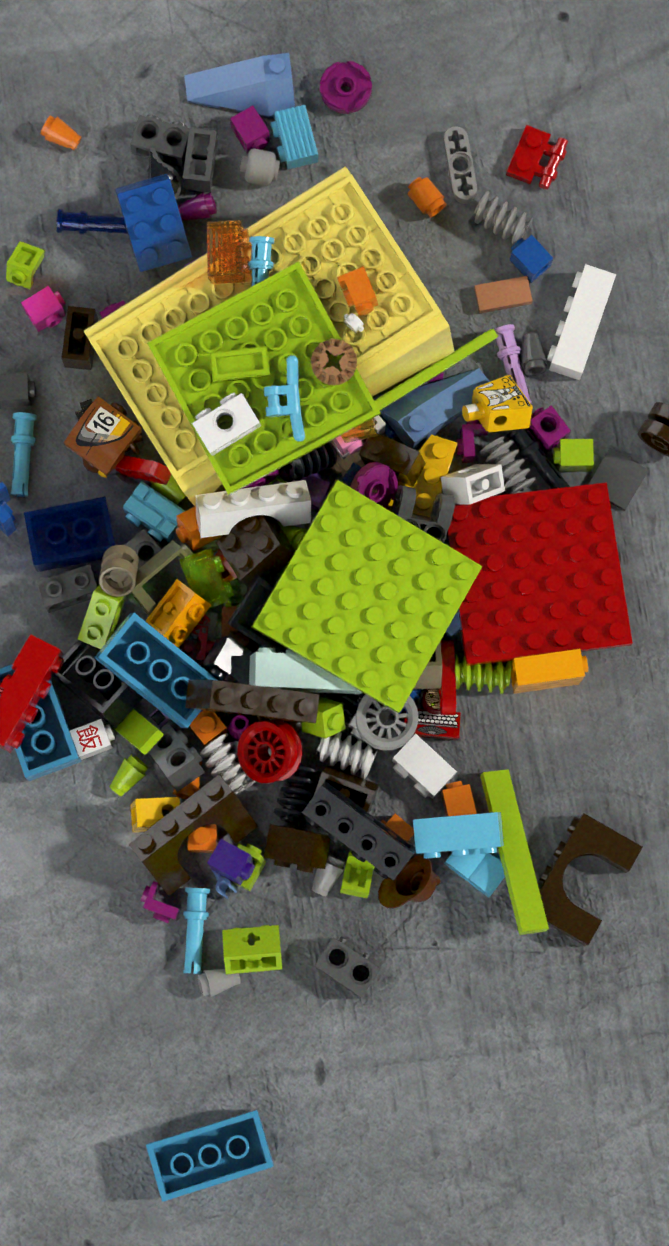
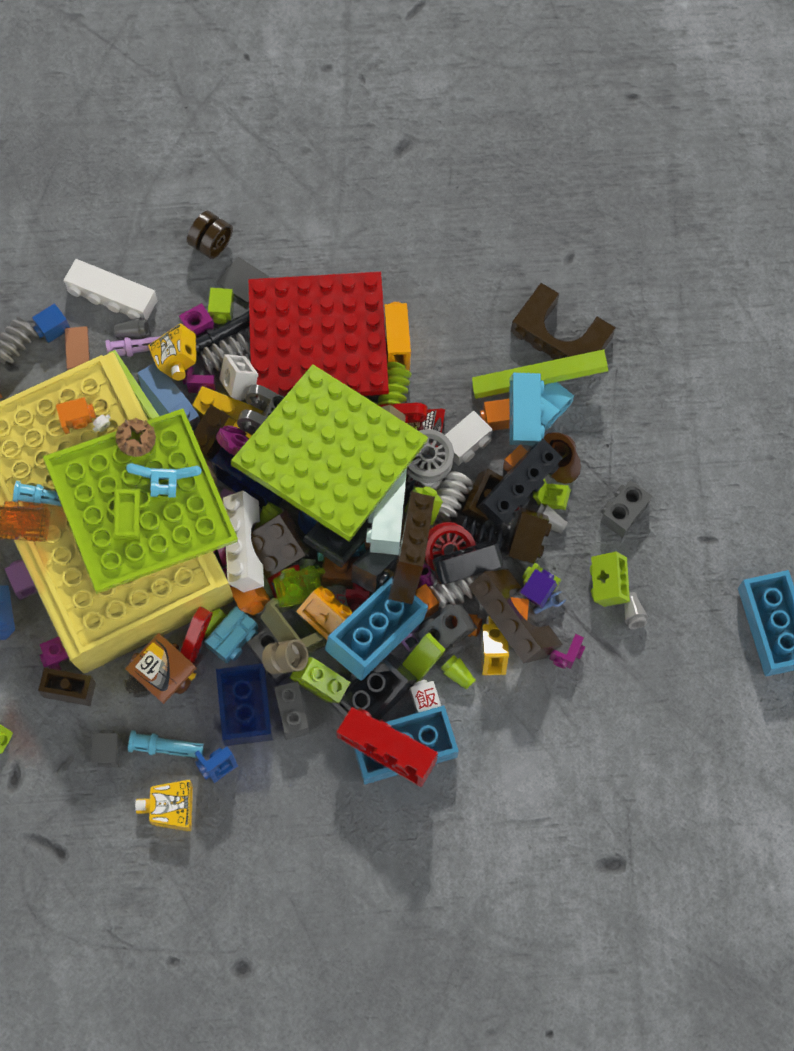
camera: 85 degrees left, 10 degrees down
dark pink brick [21,285,66,332] -> none
medium azure pin [183,887,210,974] -> none
white brick [192,393,261,456] -> none
none -> black beam [432,541,503,584]

